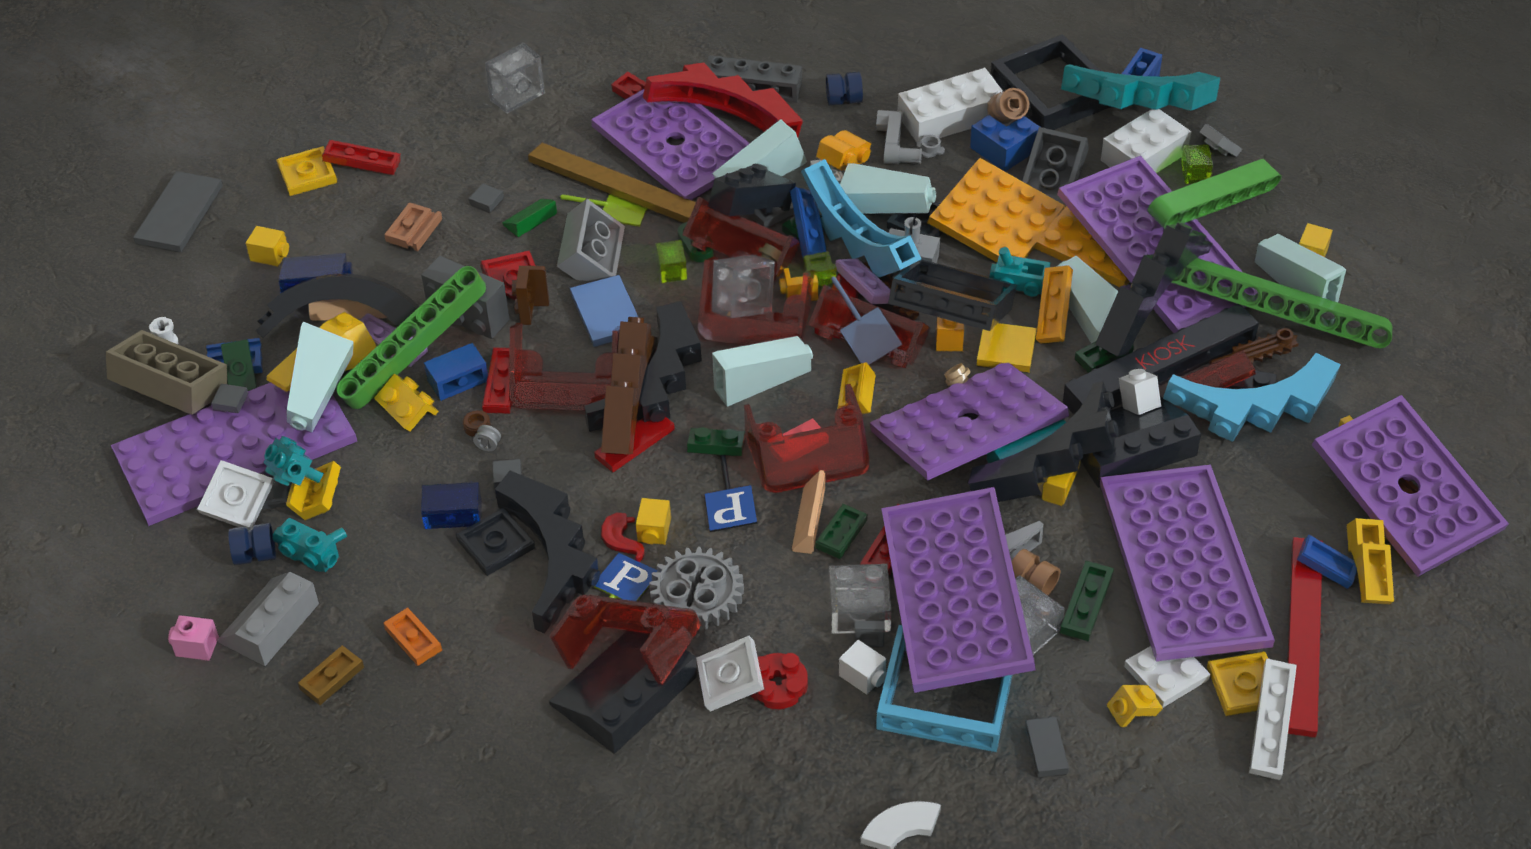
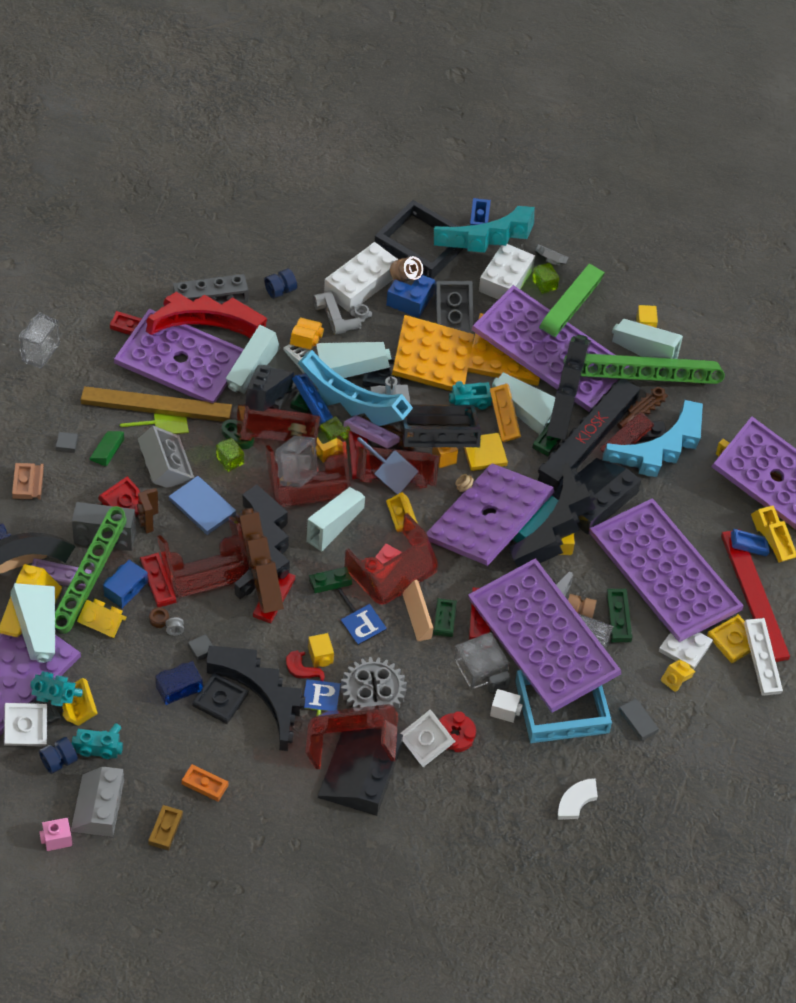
camera: 30 degrees left, 5 degrees up
white brick [1119,369,1161,415] -> none

